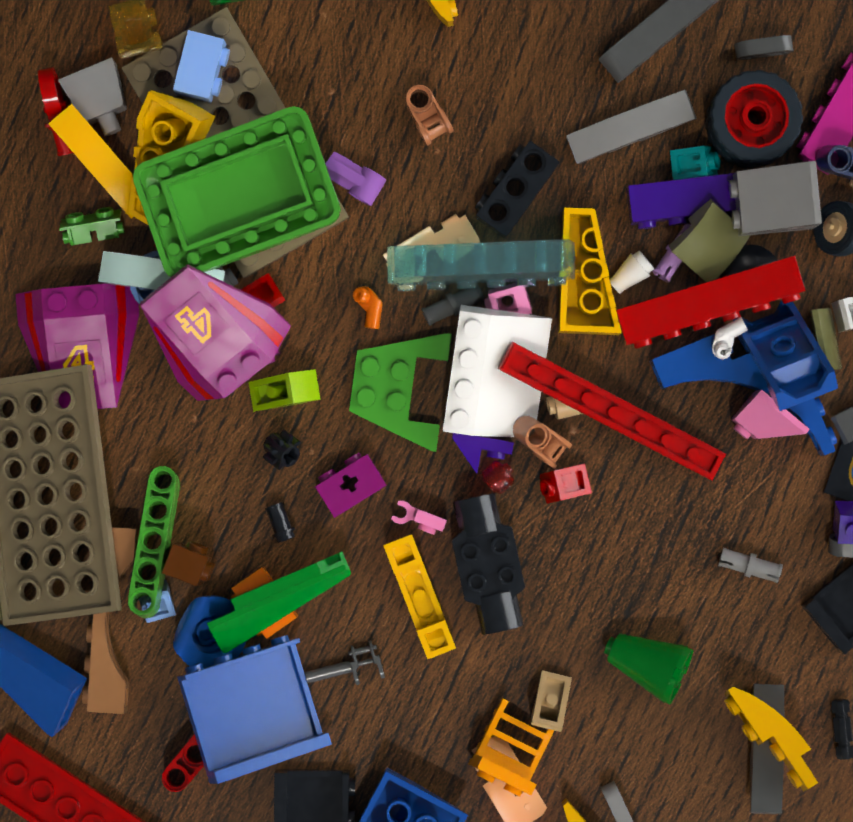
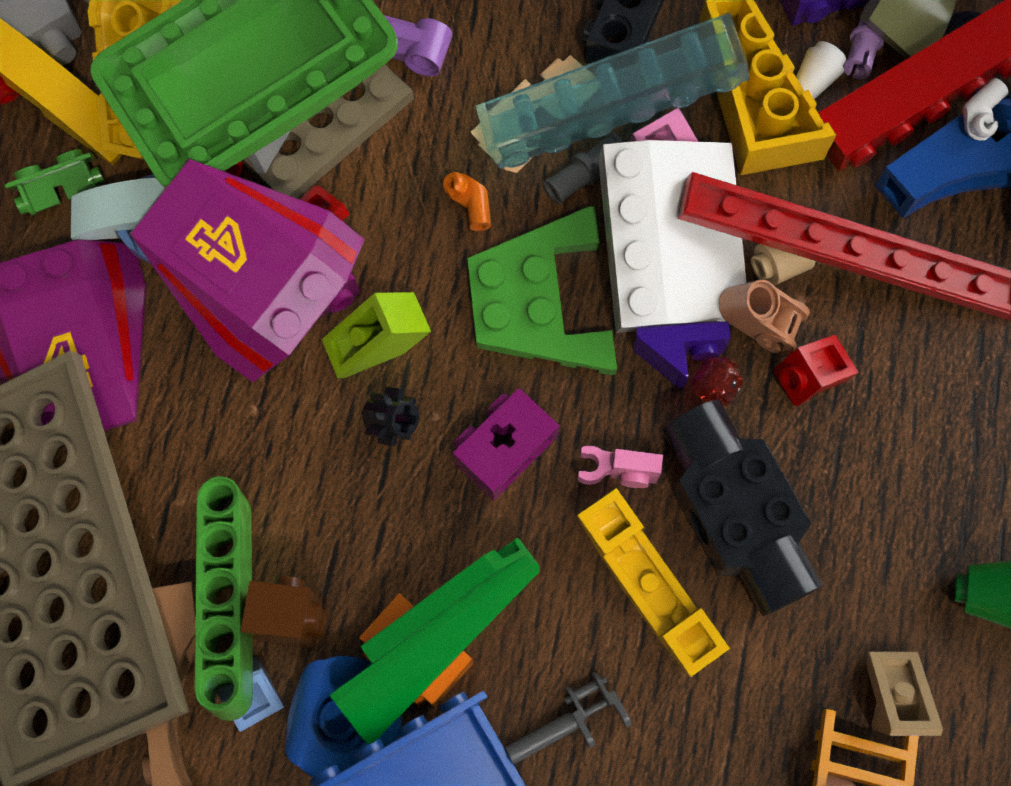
camera: 20 degrees left, 15 degrees down
black pin [265,502,296,543] -> none

